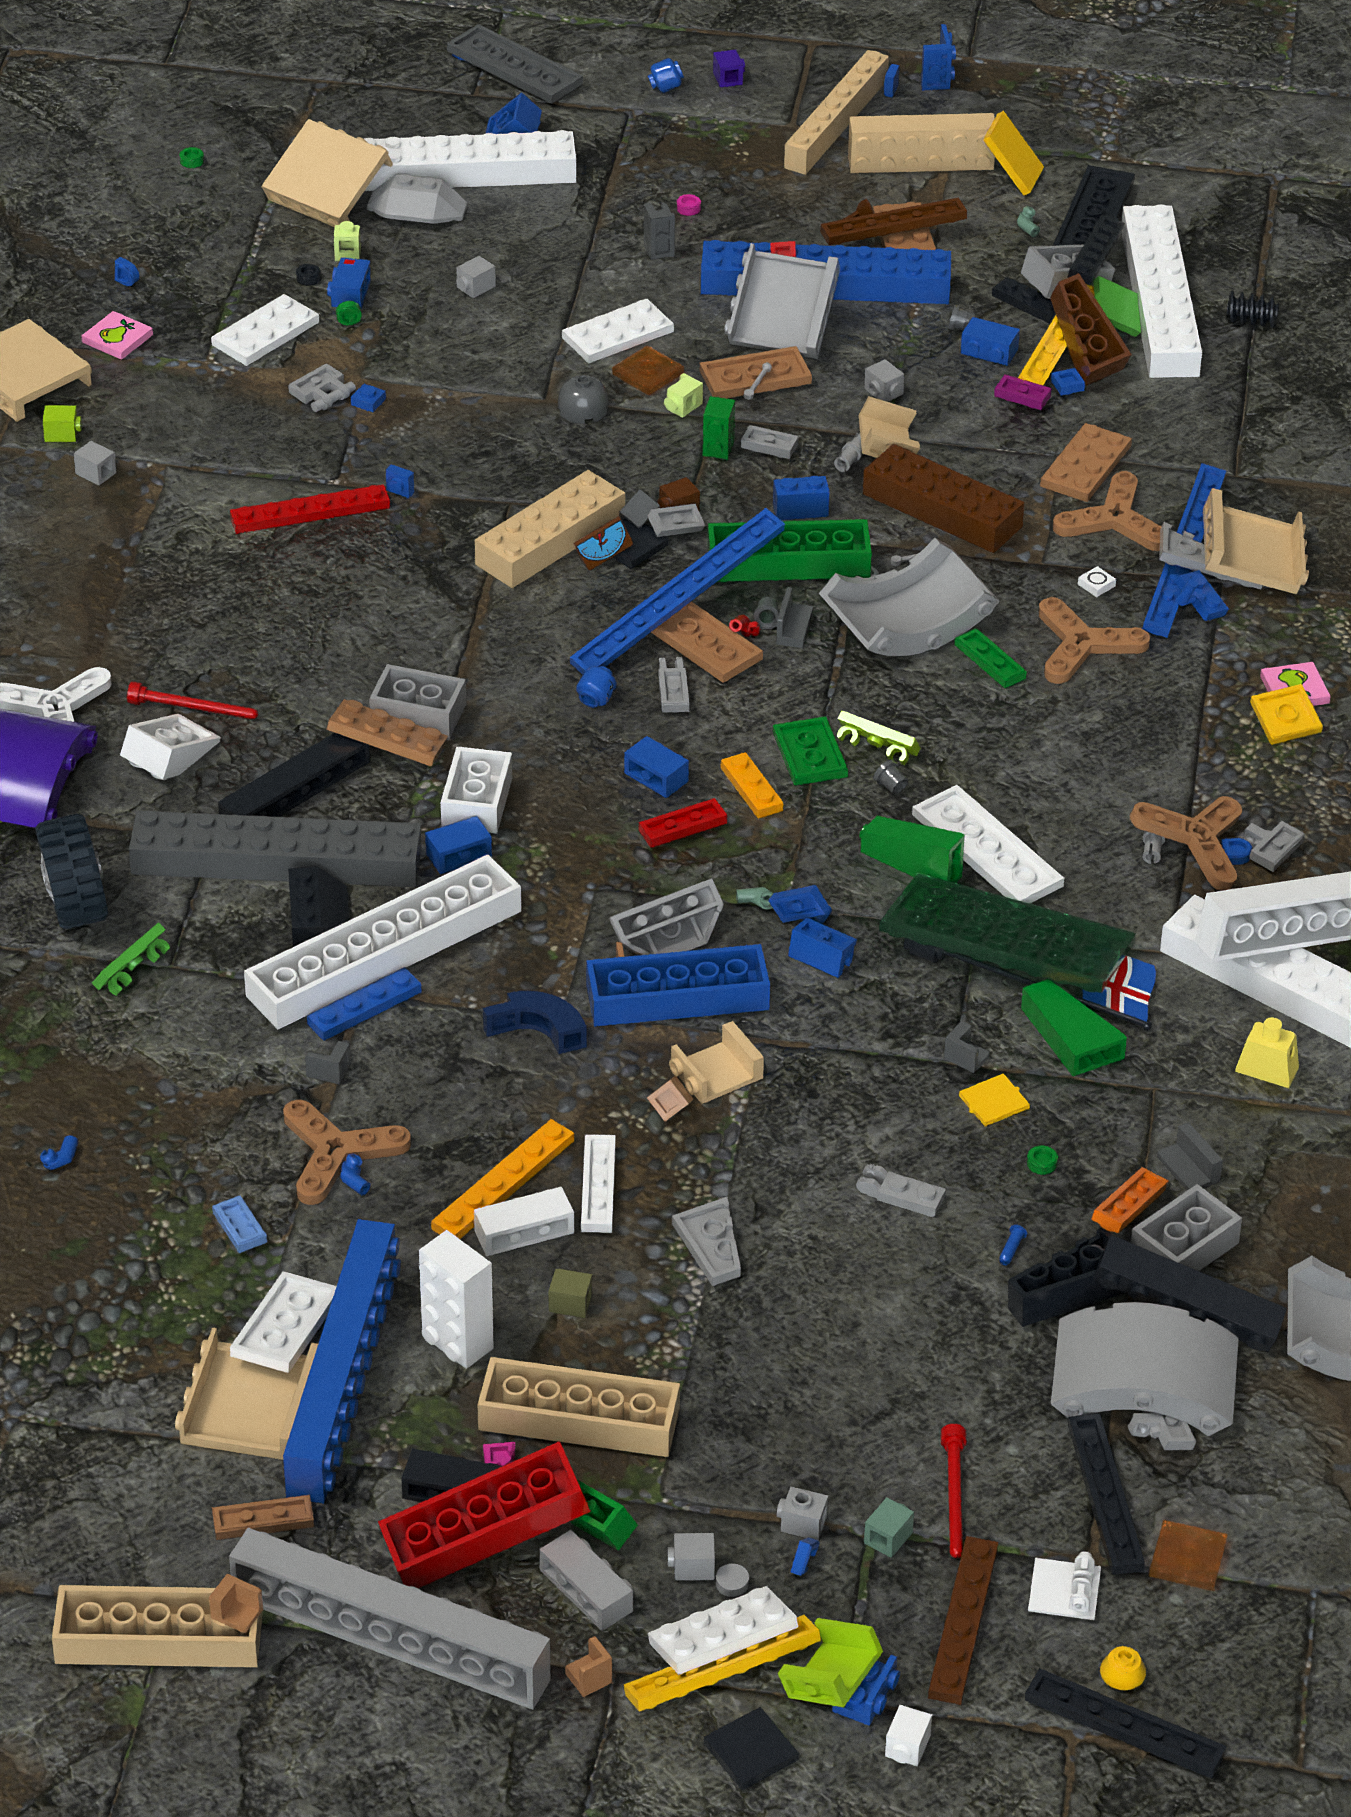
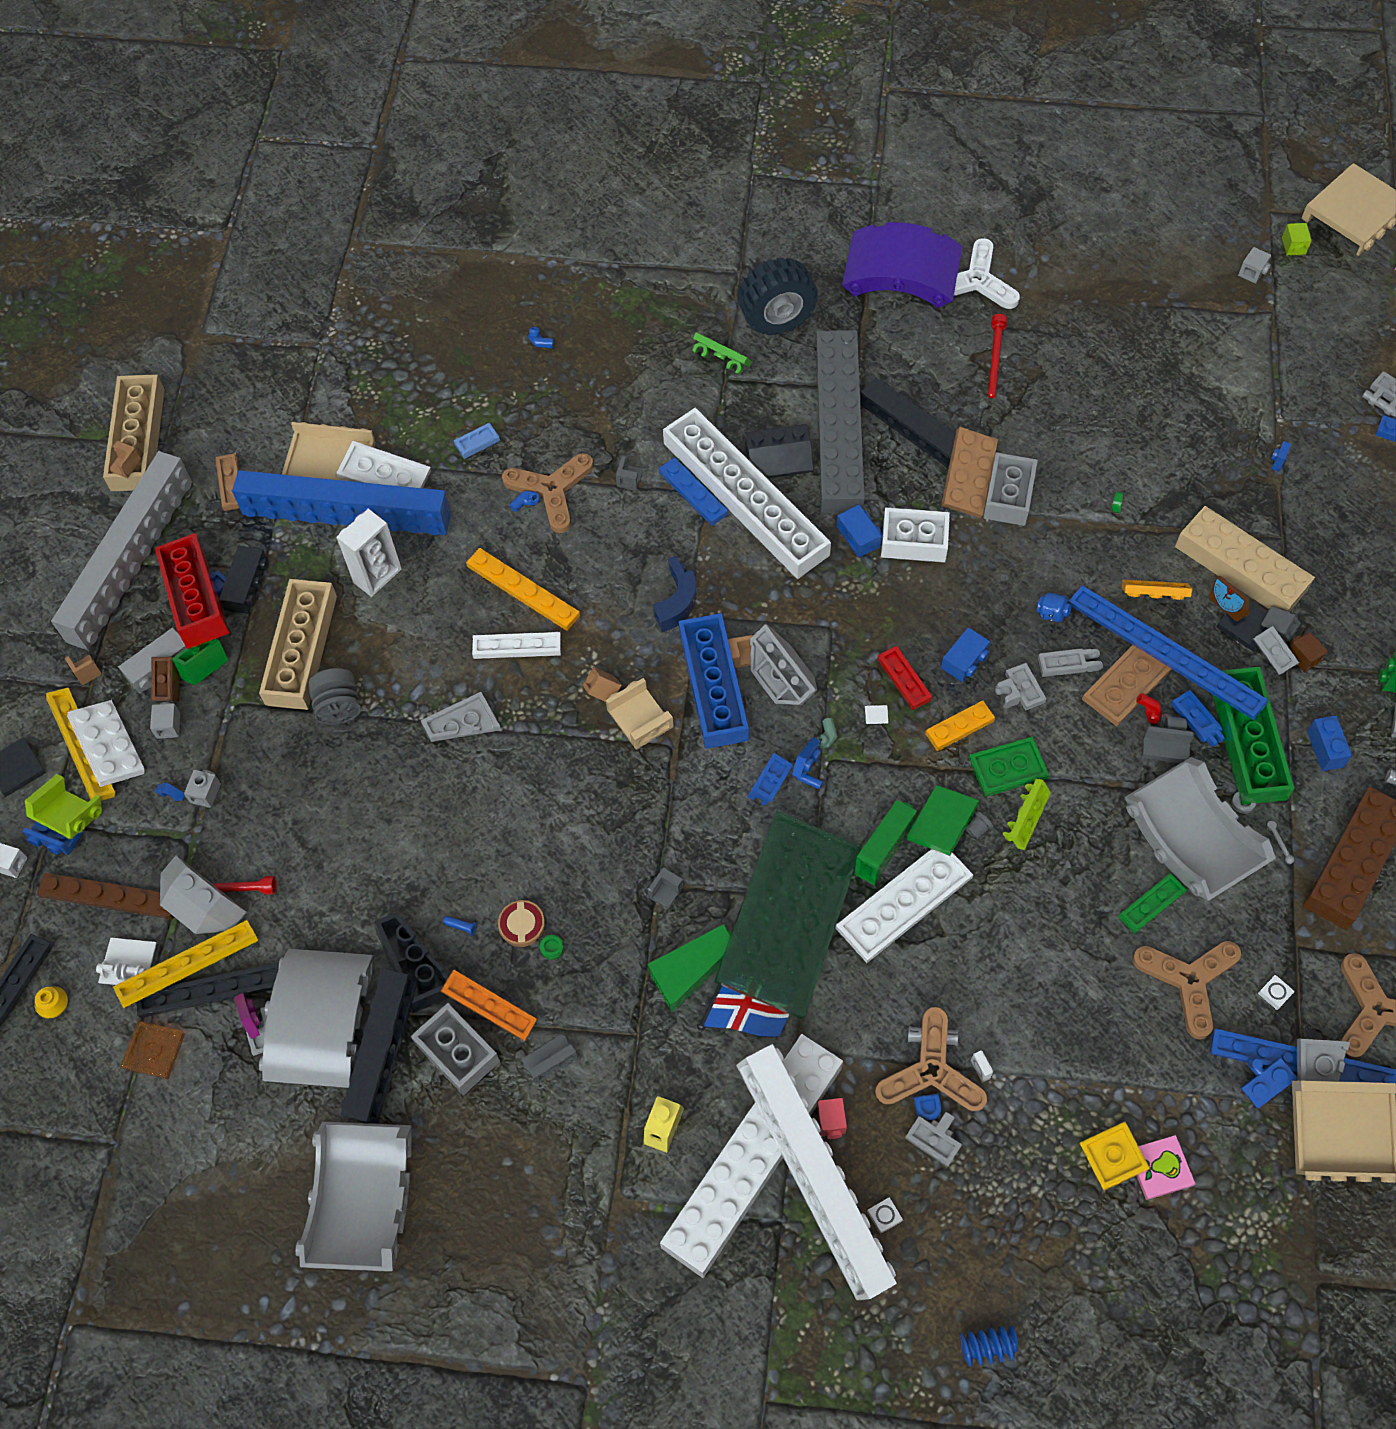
camera: 90 degrees right, 20 degrees up
white slope [120,714,221,780] -> none
red plate [230,484,390,534] -> none
white brick [474,1187,574,1256] -> none
dark pink tile [483,1442,515,1466] -> none
olive panel [548,1269,592,1318] -> none
light grey tile [716,1564,749,1597] -> none
light grey hinge [856,1164,946,1217] -> none
sand green brick [864,1497,914,1558] -> none
yellow piece [959,1073,1030,1127] -> none
none -> yellow plate [113,920,258,1008]
none -> reddish brown slope [151,657,179,701]
none -> light grey wedge [160,855,247,934]
none -> magenta plate [234,993,261,1039]
none -> dark grey wheel [308,668,361,725]
none -> tile [498,900,545,947]
none -> white sticker [865,705,888,724]
none -> green tile [907,785,979,856]
none -> white tile [971,1051,993,1083]
none -> light grey plate [995,663,1046,711]
none -> green tile [1112,491,1124,513]
none -> light orange plate [1122,579,1192,600]
none -> blue hinge [1171,690,1225,747]

